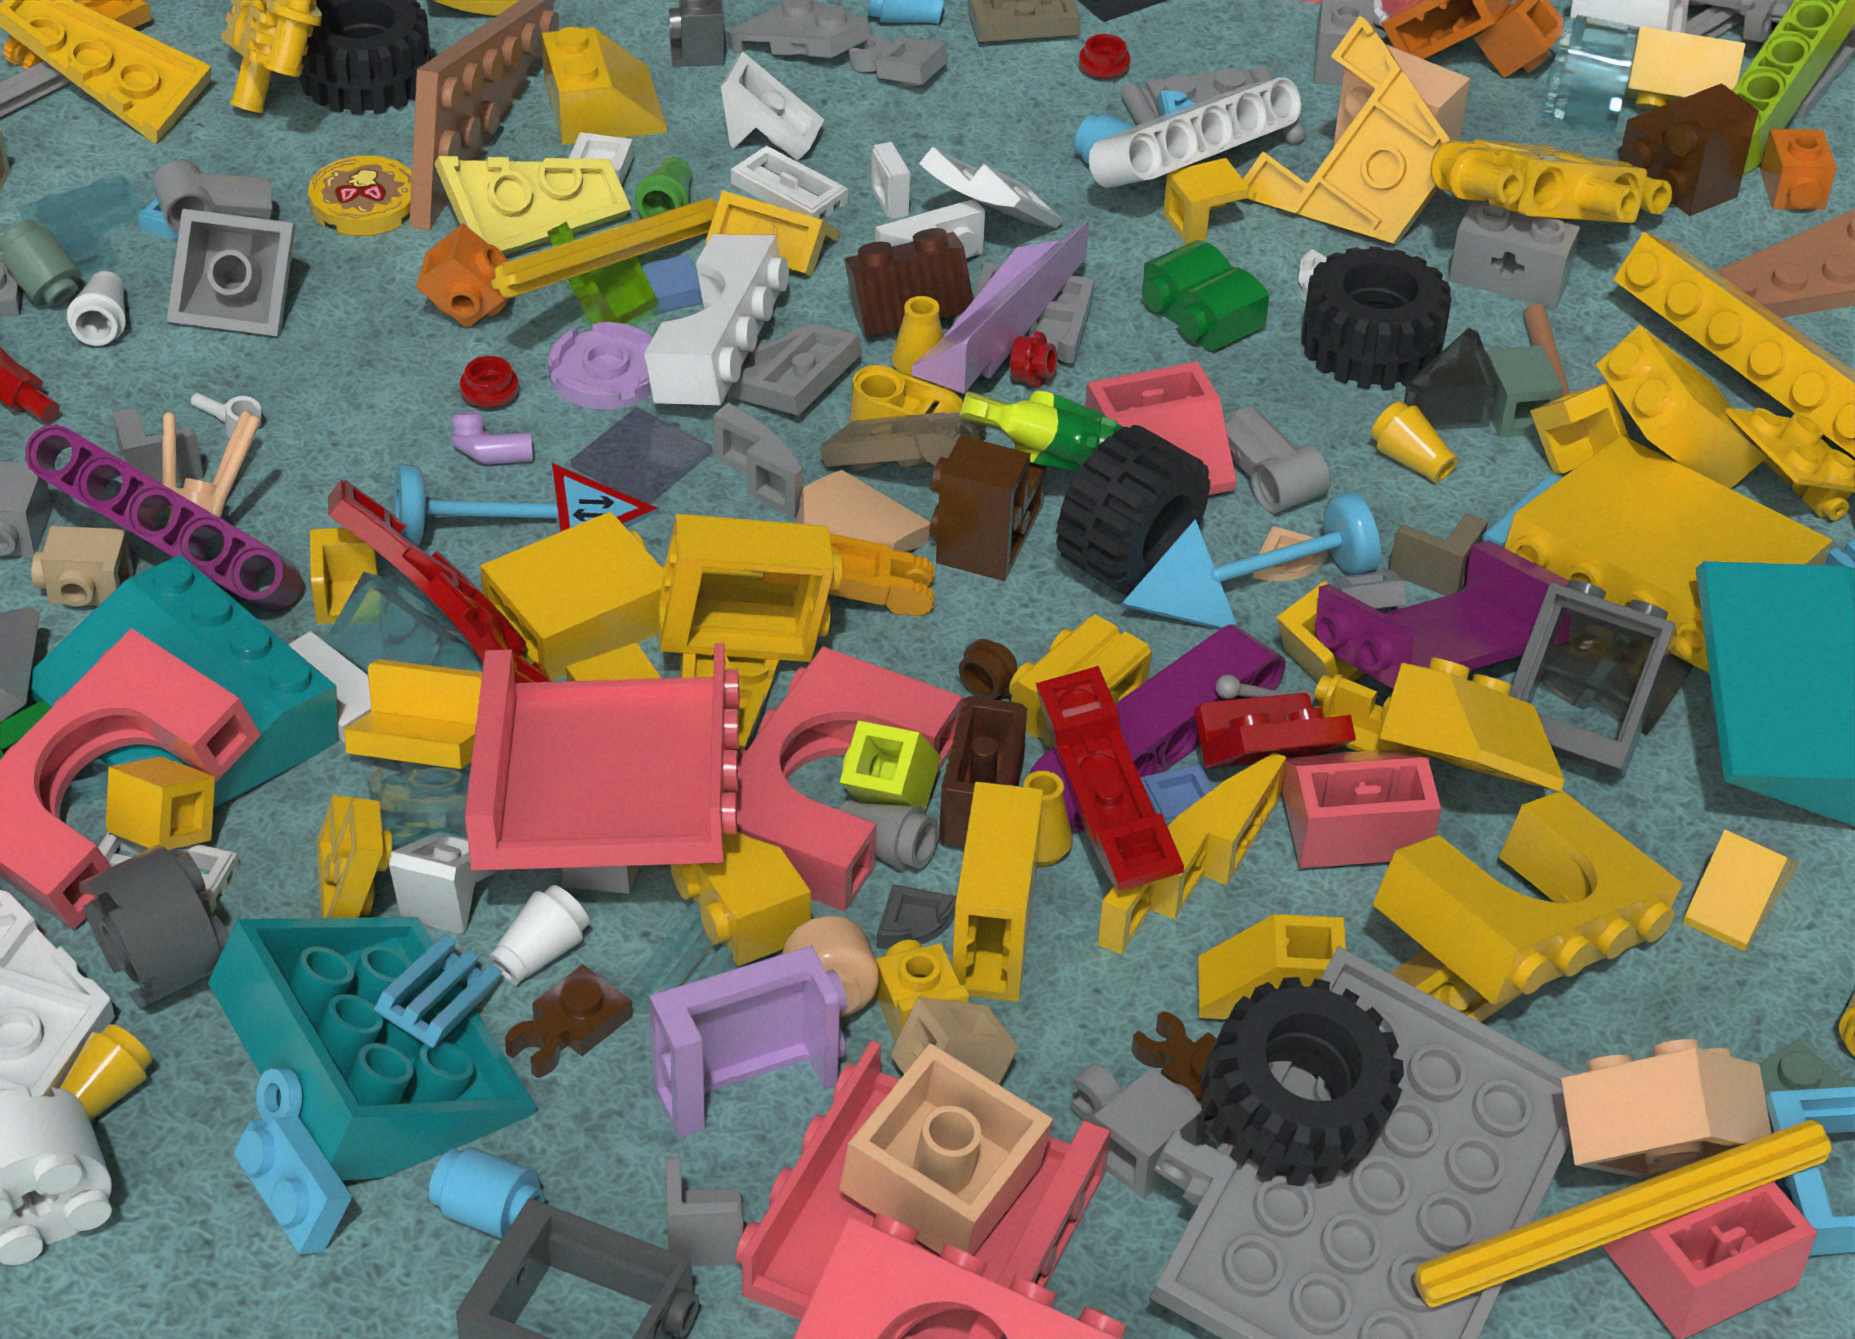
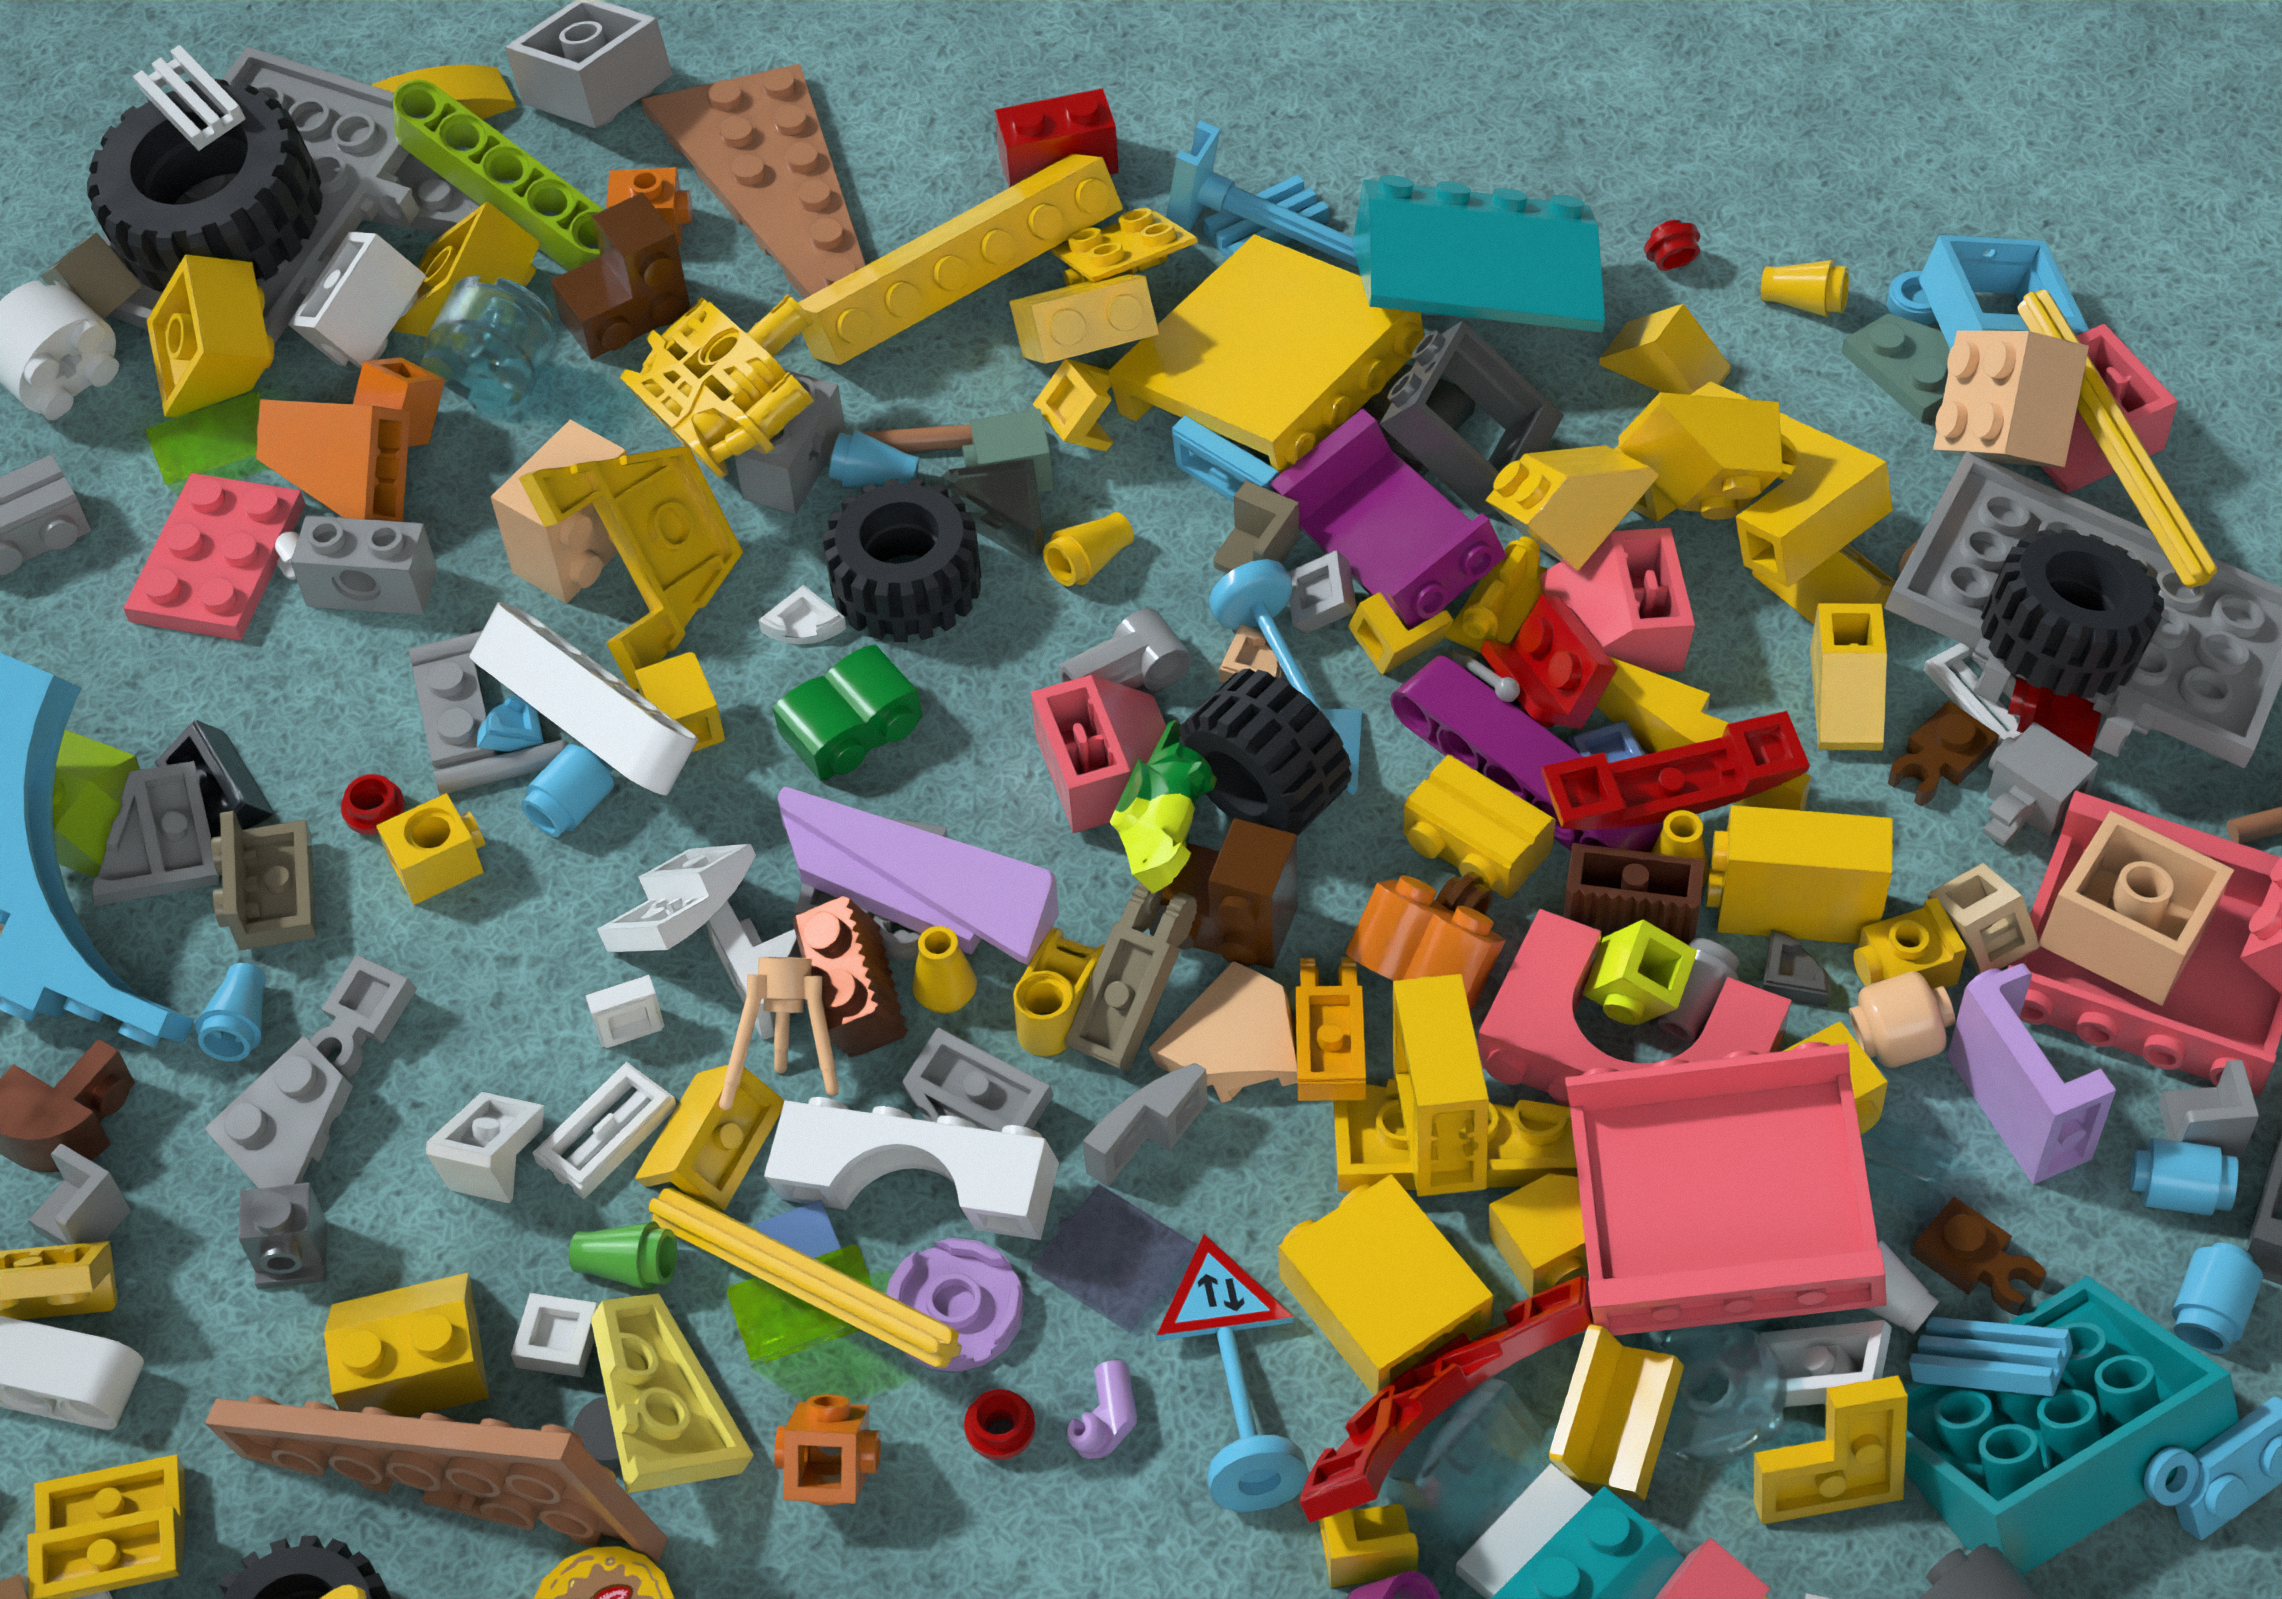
camera: 85 degrees left, 10 degrees up
none -> yellow brick [376,793,486,905]
none -> light nougat plant [719,957,839,1111]
none -> medium azure cone [829,430,920,488]
none -> orange brick [1345,875,1506,1011]
none -> yellow slope [1618,392,1783,520]
none -> medium azure brick [2130,1138,2238,1216]

